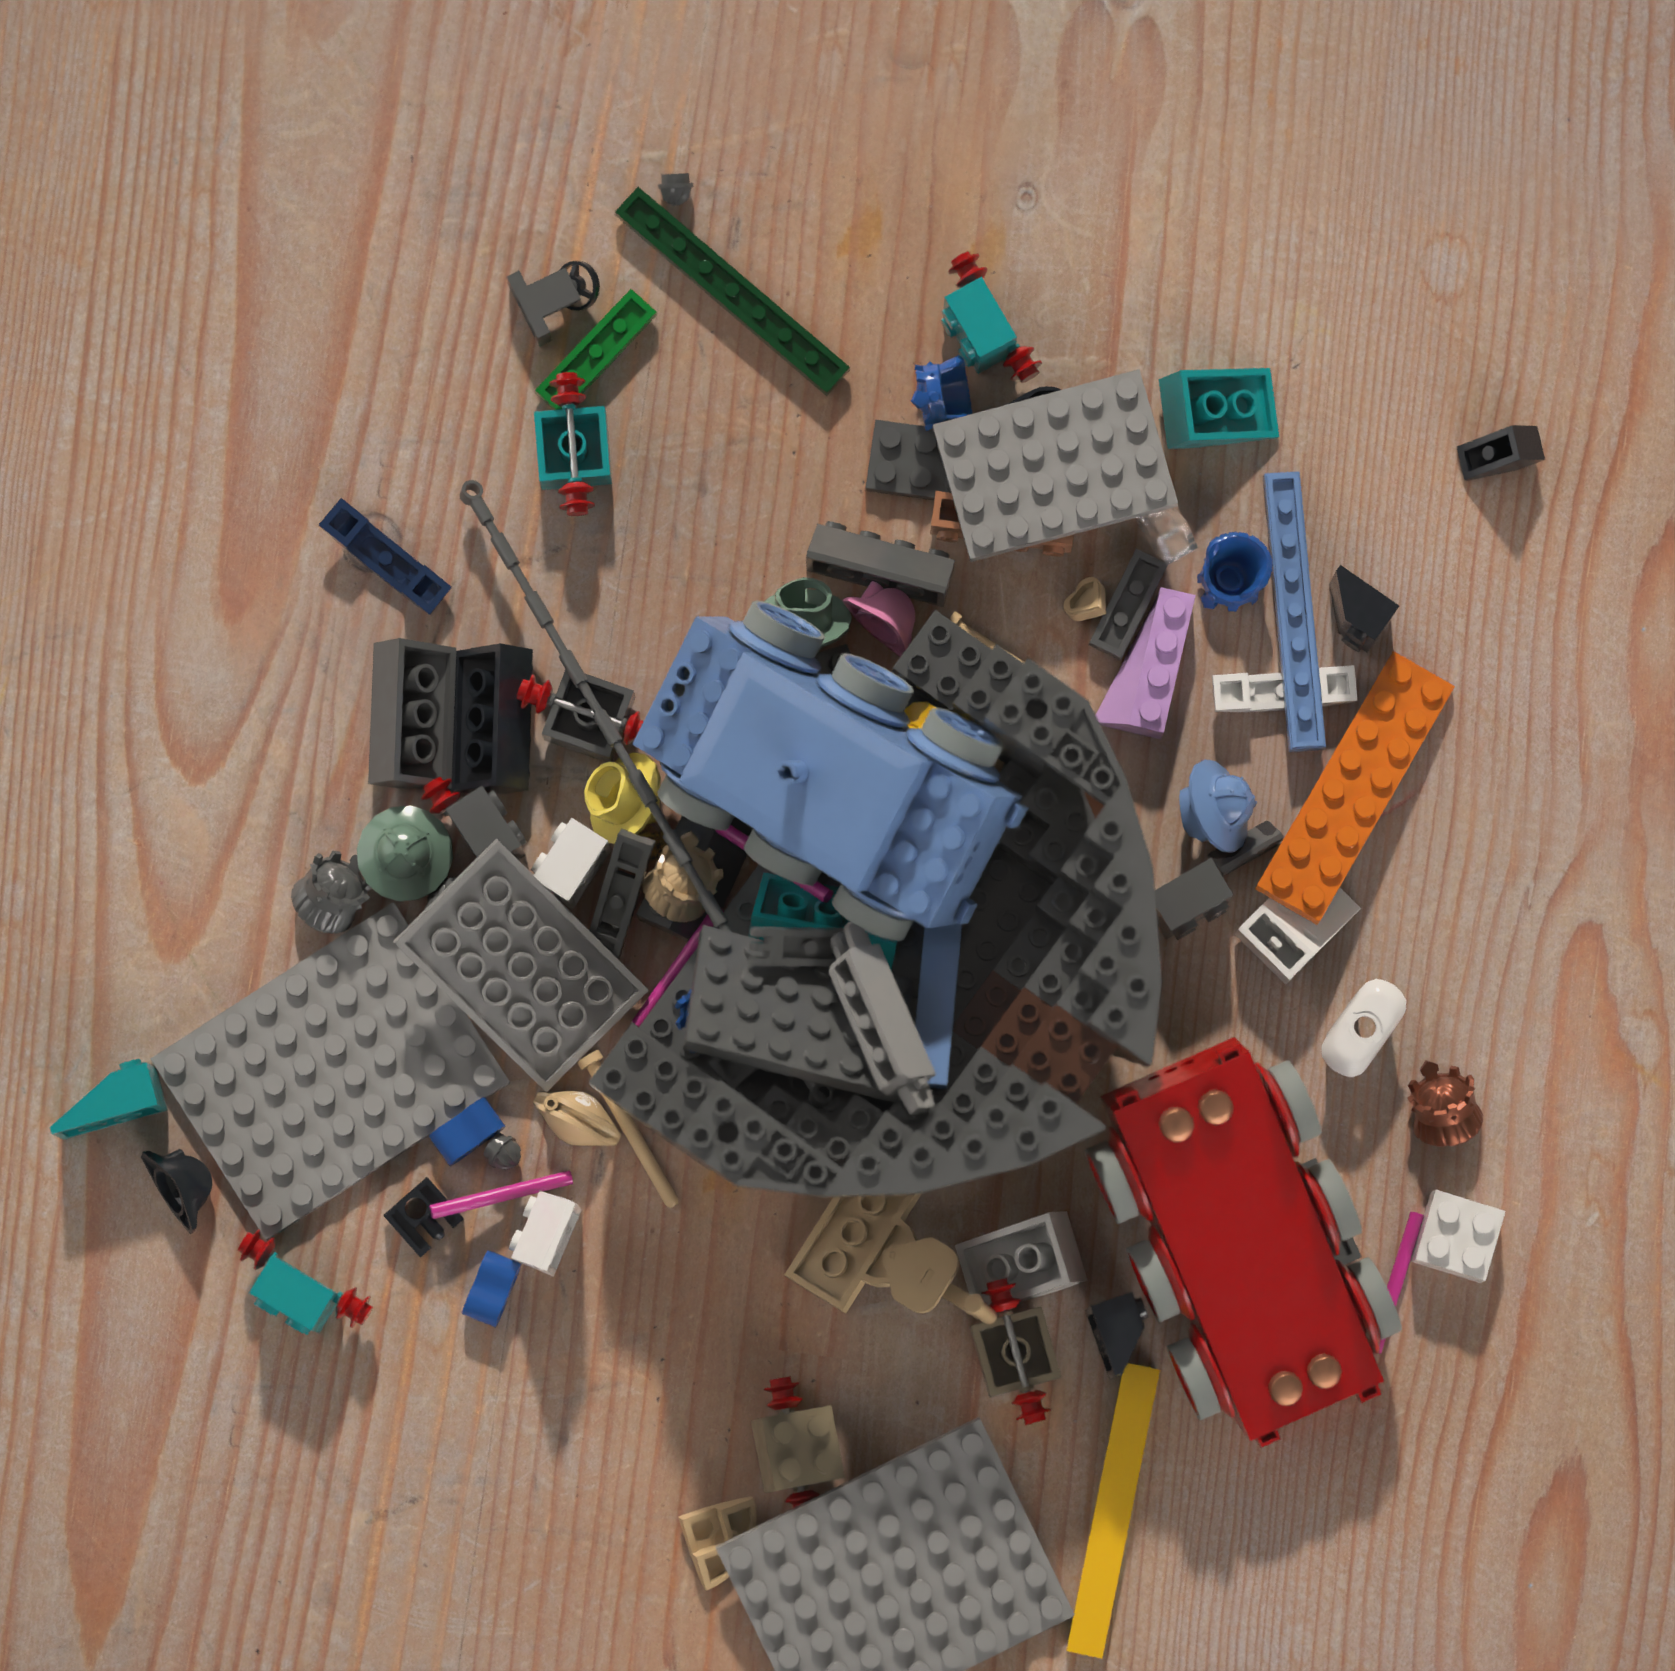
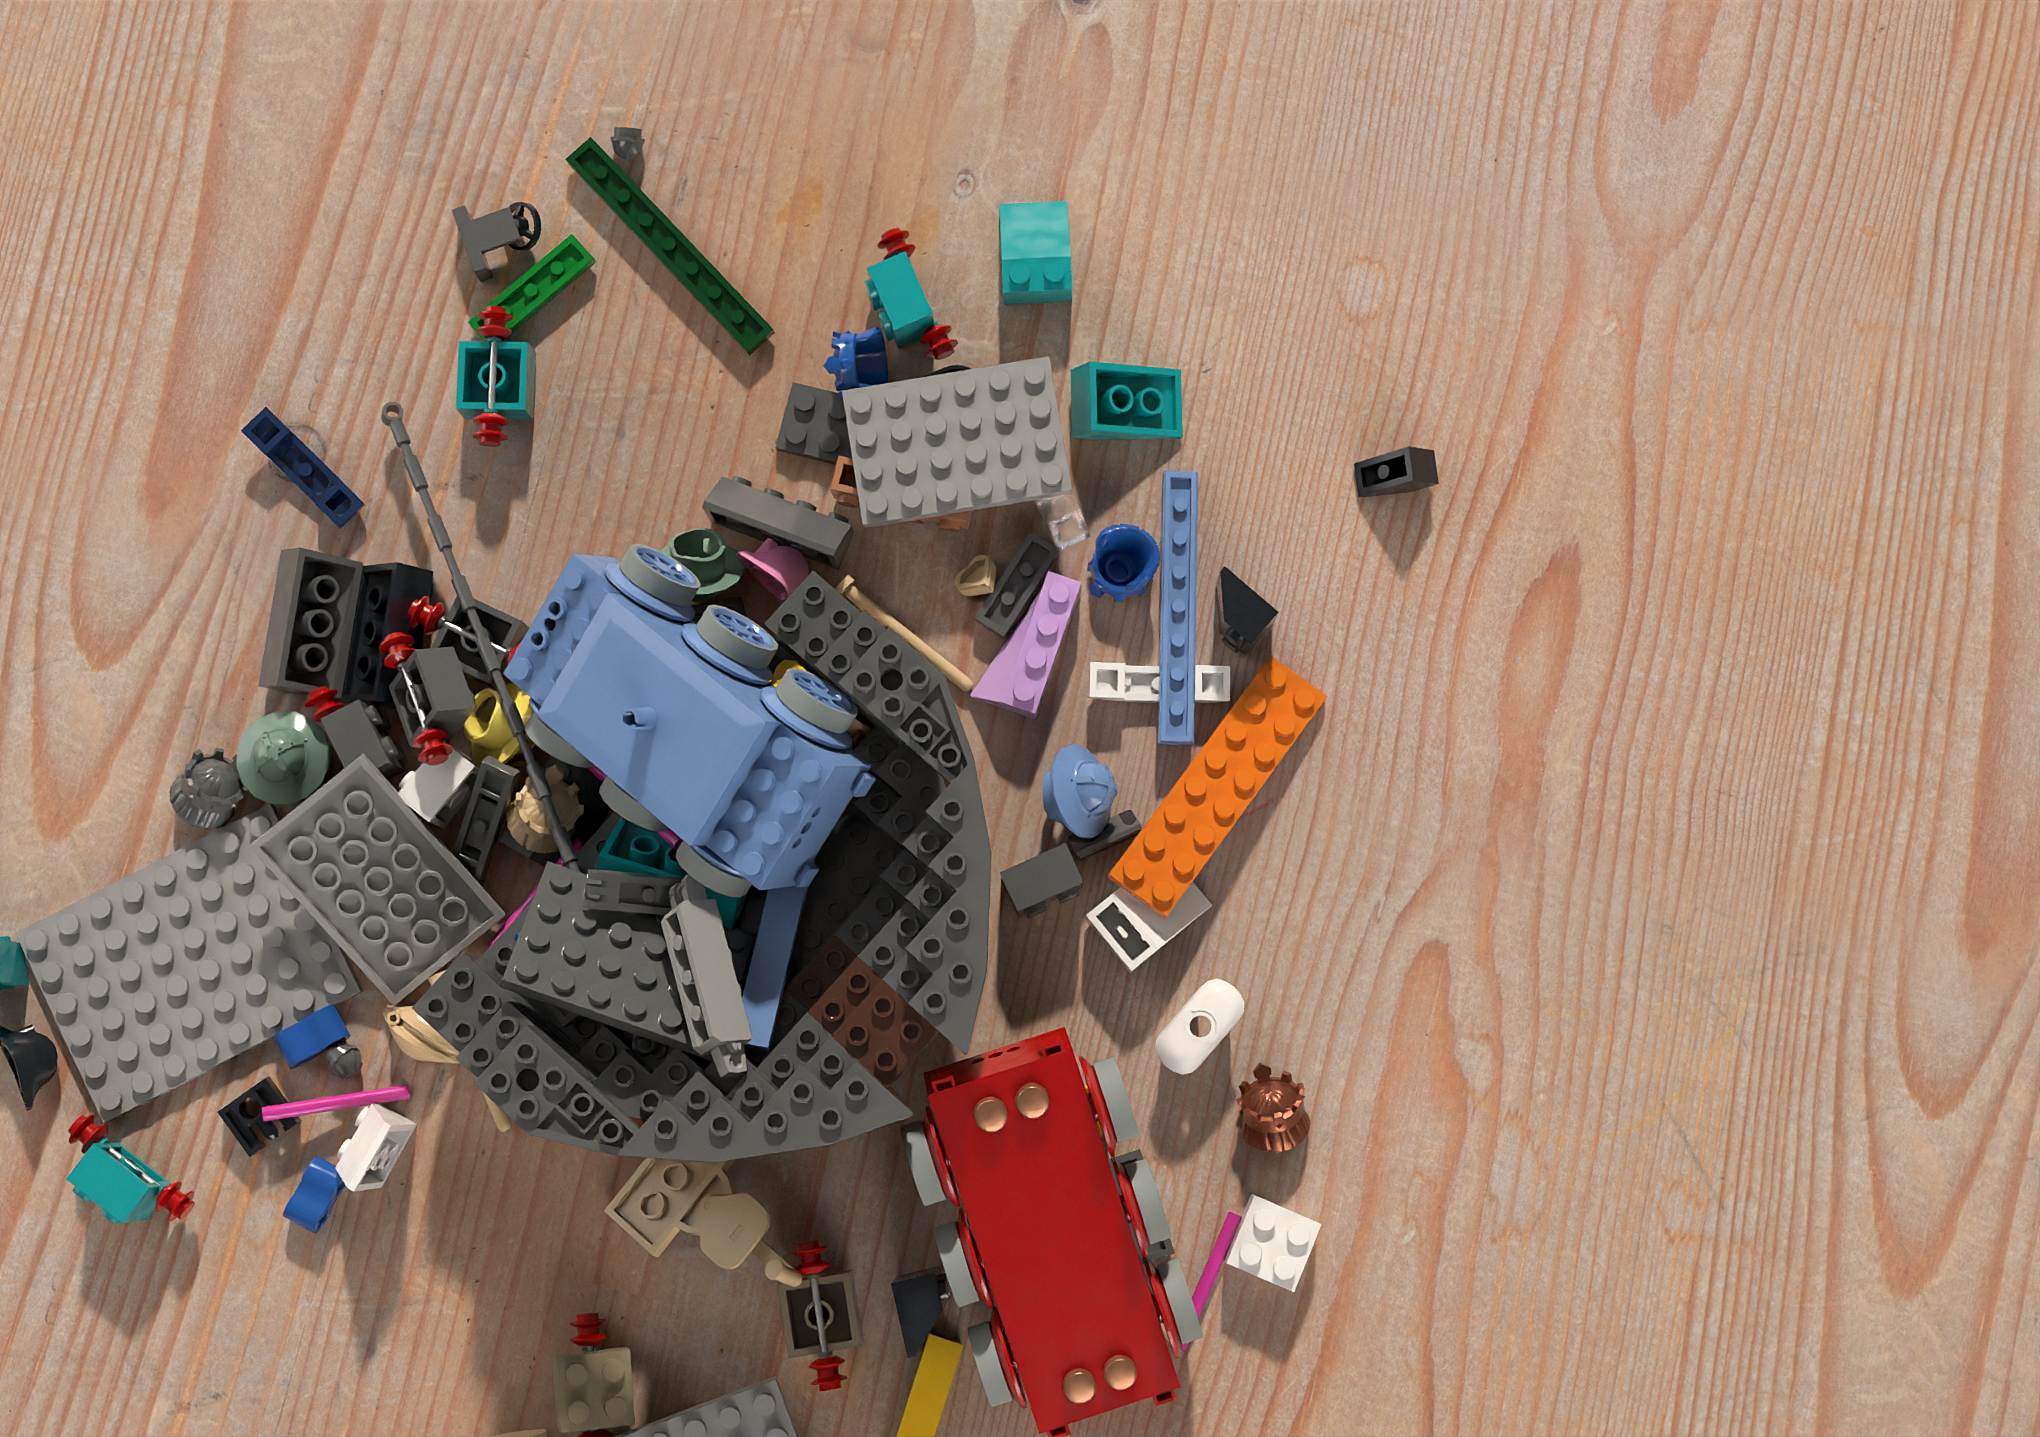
camera: 10 degrees right, 0 degrees up
white slope [955,1211,1088,1305] -> none
none -> dark grey brick [379,632,476,766]
none -> teal slope [999,201,1073,305]

